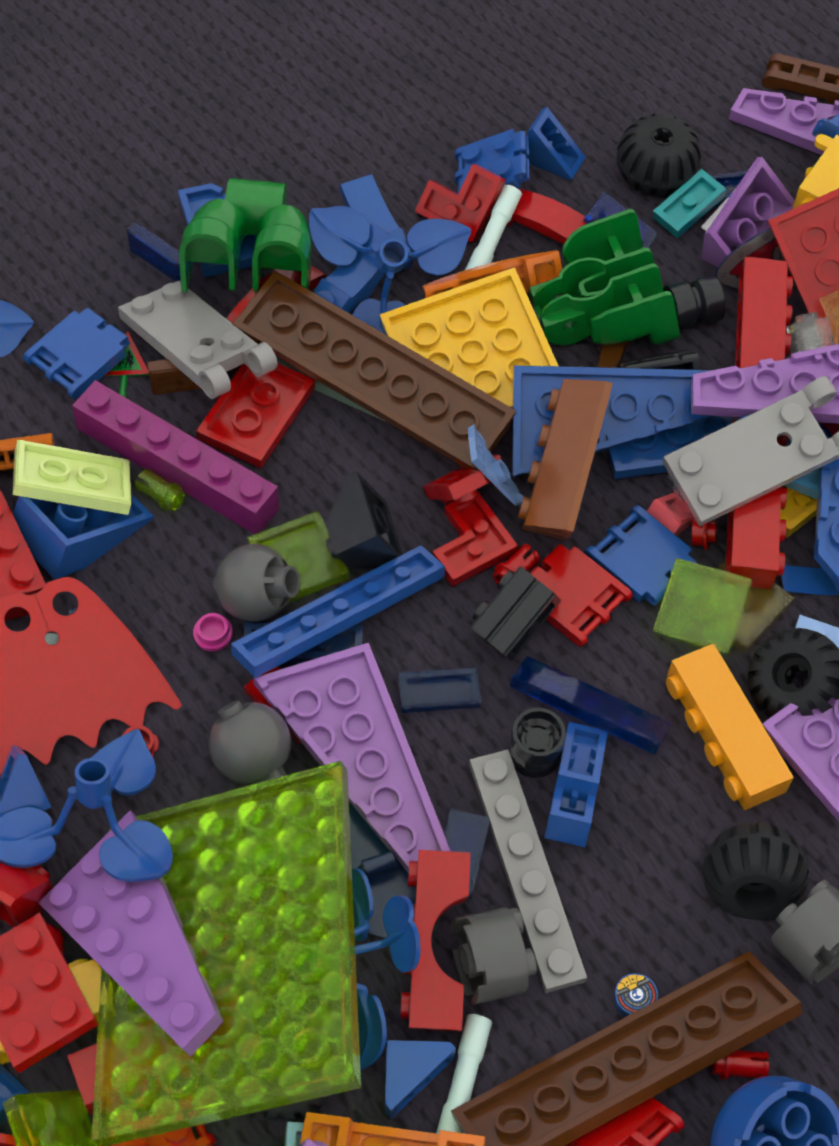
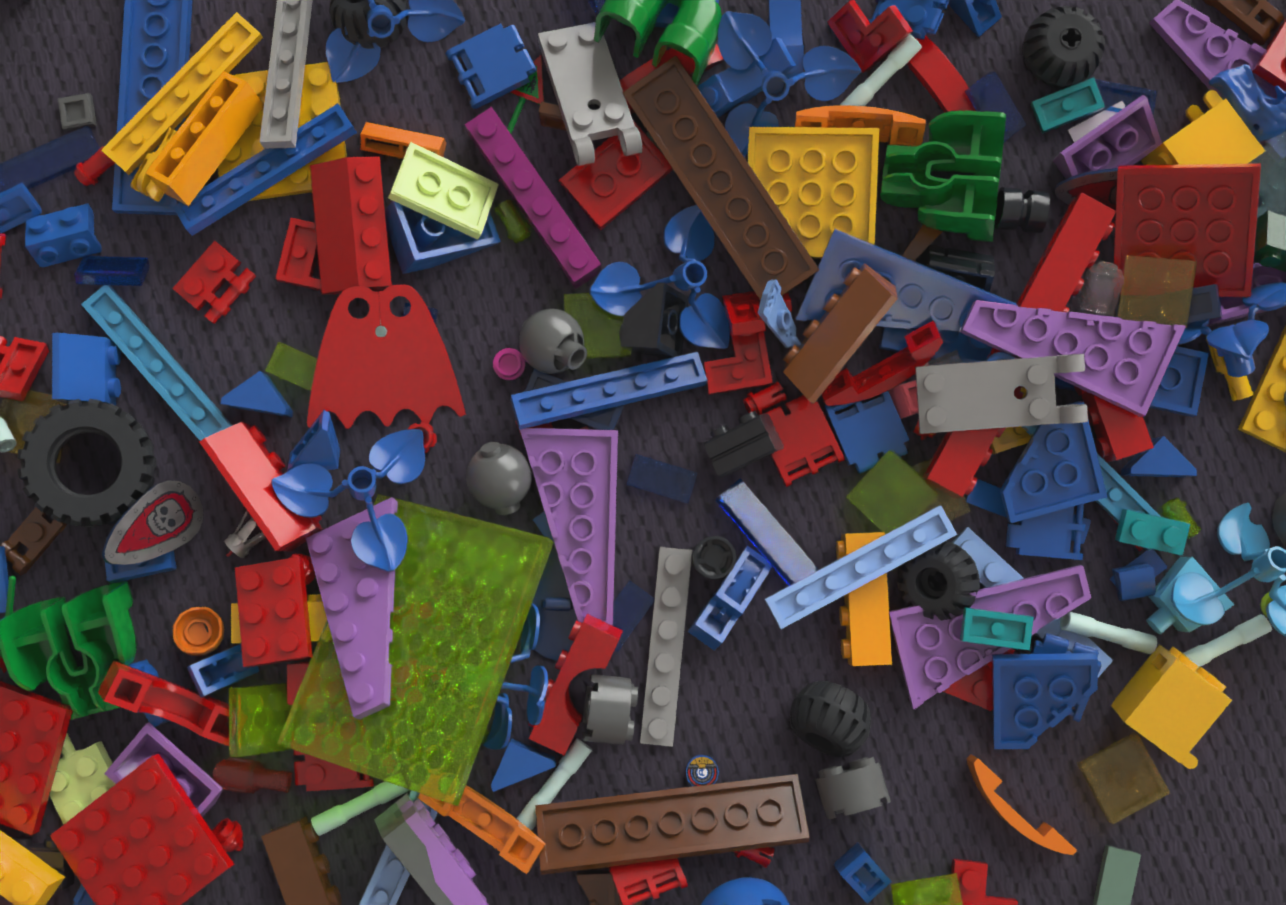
camera: 20 degrees right, 25 degrees up
none -> blue plant [590,205,730,349]
none -> light blue plate [764,505,957,629]
none -> red slope [822,321,943,406]

